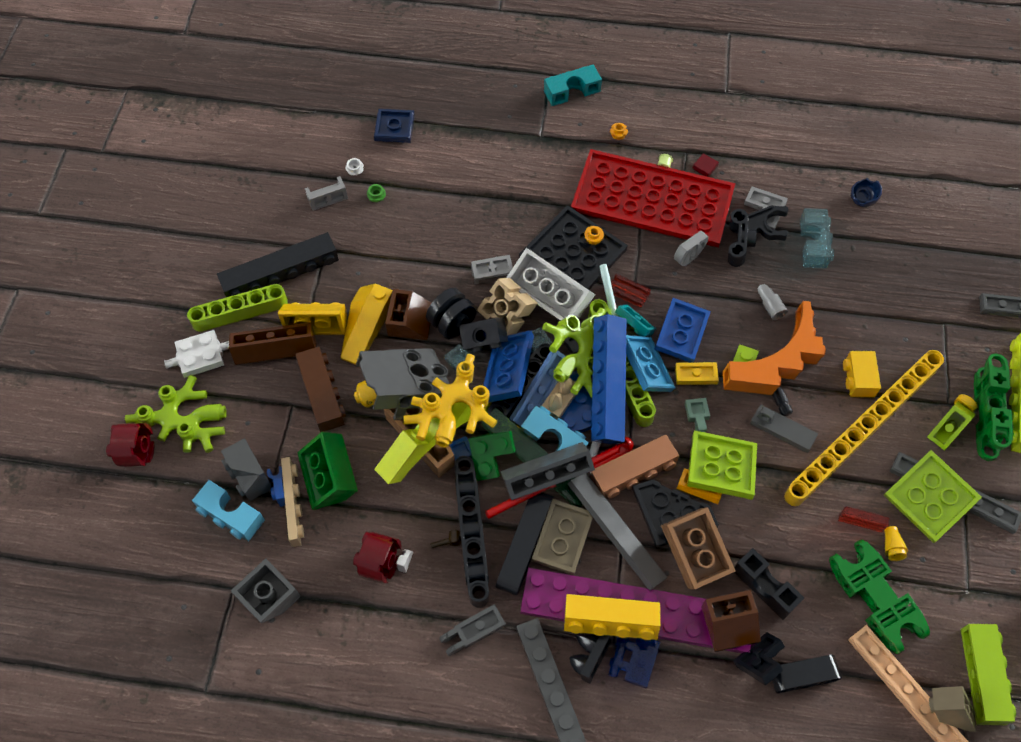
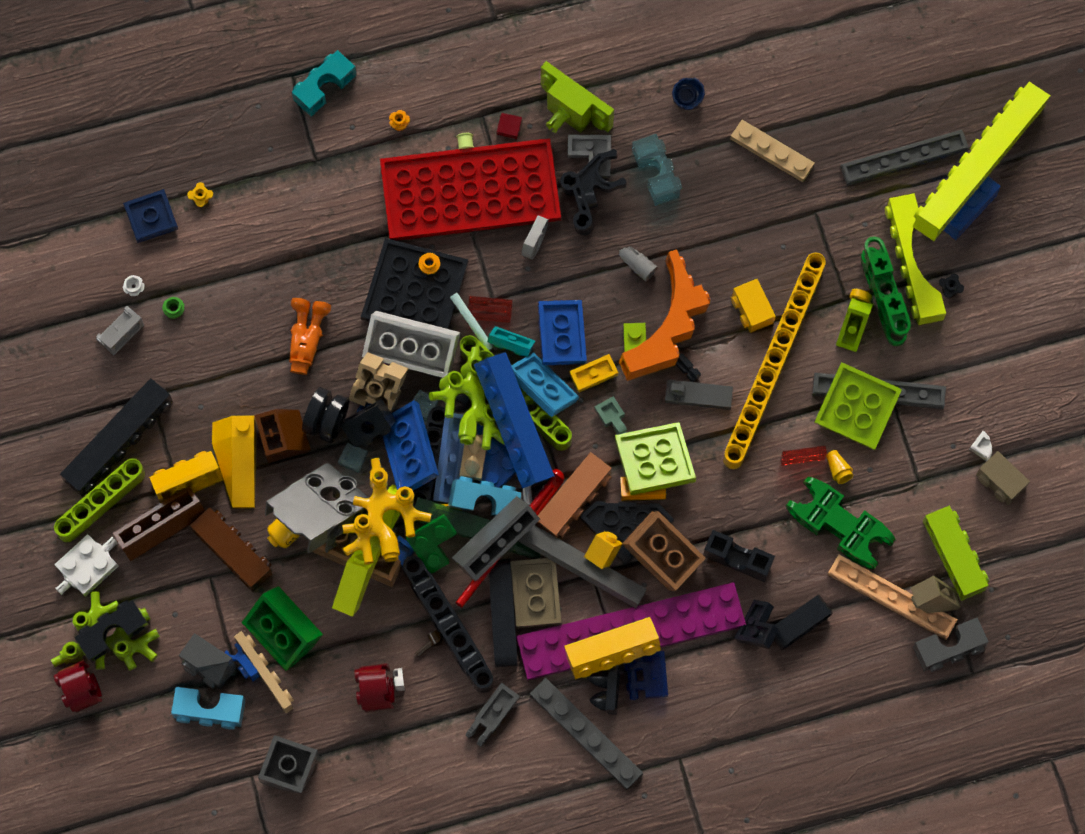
camera: 25 degrees left, 10 degrees up
light grey hinge [471,255,513,284] -> none
reddish brown slope [701,590,761,652] -> none
none -> black arch [74,600,150,663]
none -> yellow plate [187,182,213,207]
none -> orange piece [289,298,331,375]
none -> lime brick [541,61,614,133]
none -> yellow brick [584,531,622,569]
none -> tan plate [730,120,815,182]

